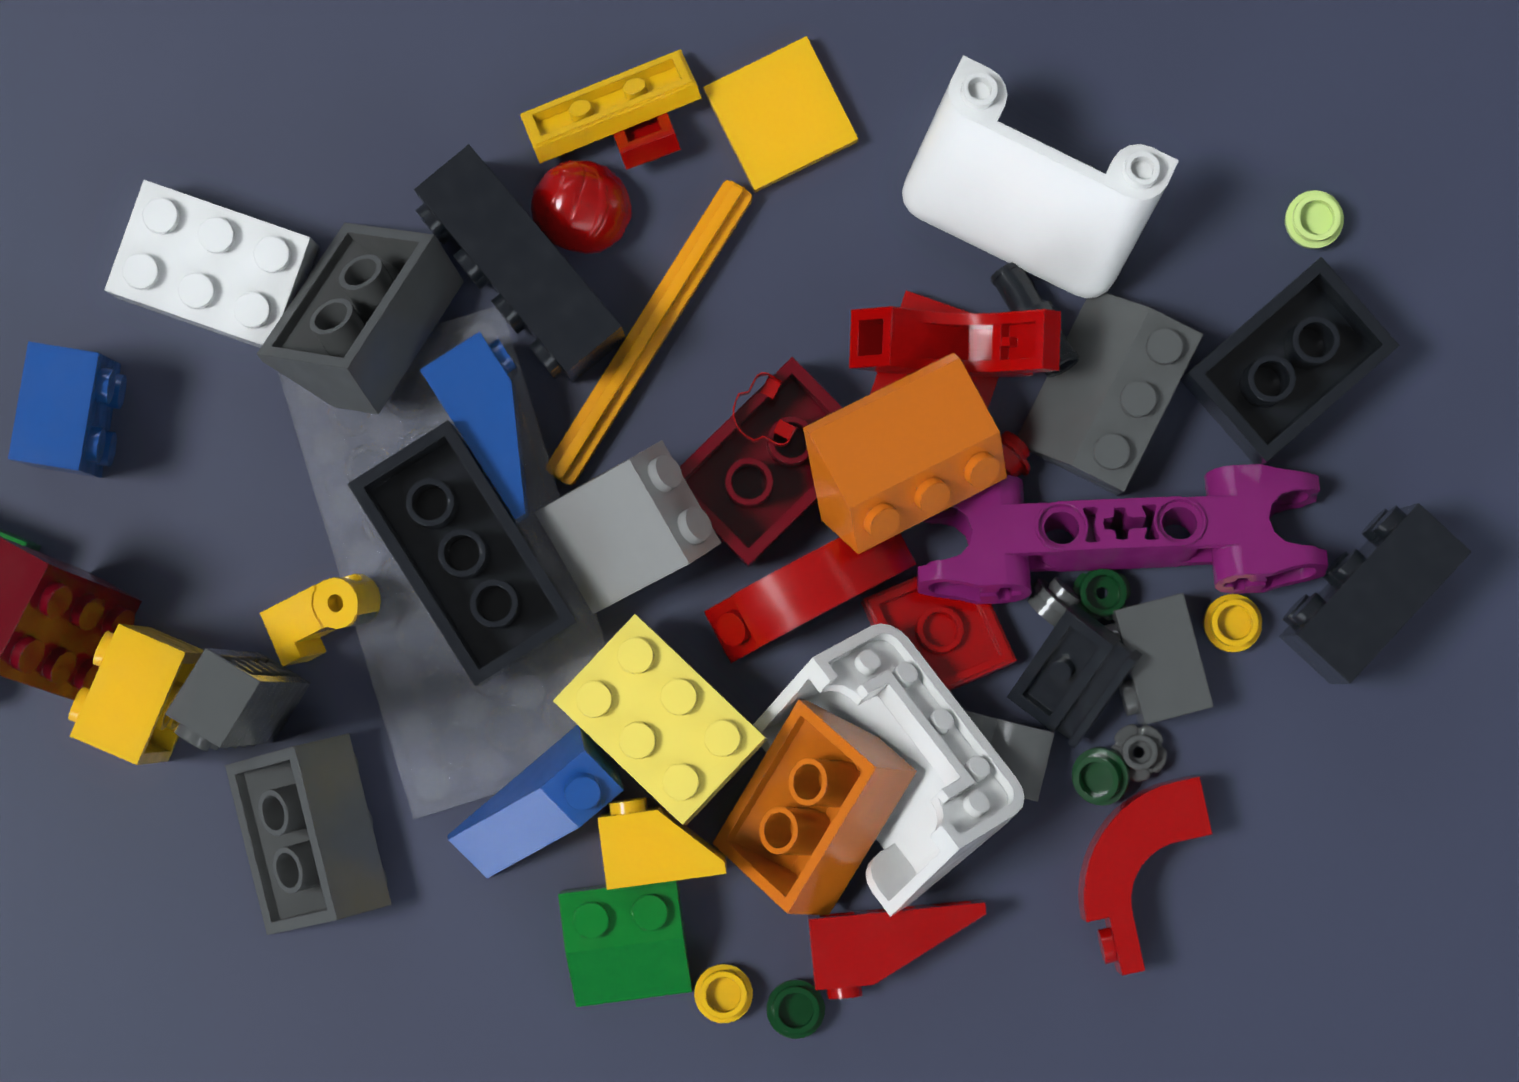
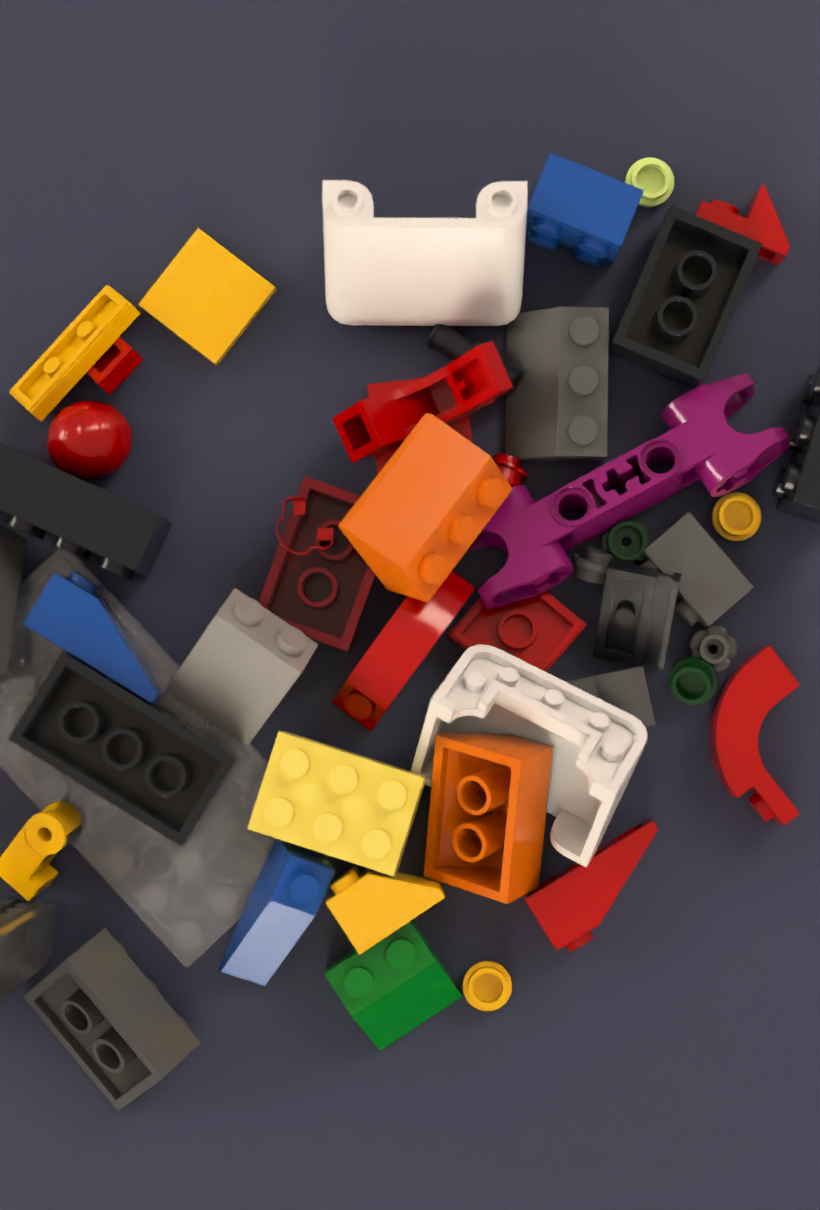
camera: 25 degrees left, 0 degrees up
light orange axle [546,180,753,485] -> none
dark green plate [766,979,825,1039] -> none
none -> blue brick [526,153,644,268]
none -> red slope [694,184,790,266]

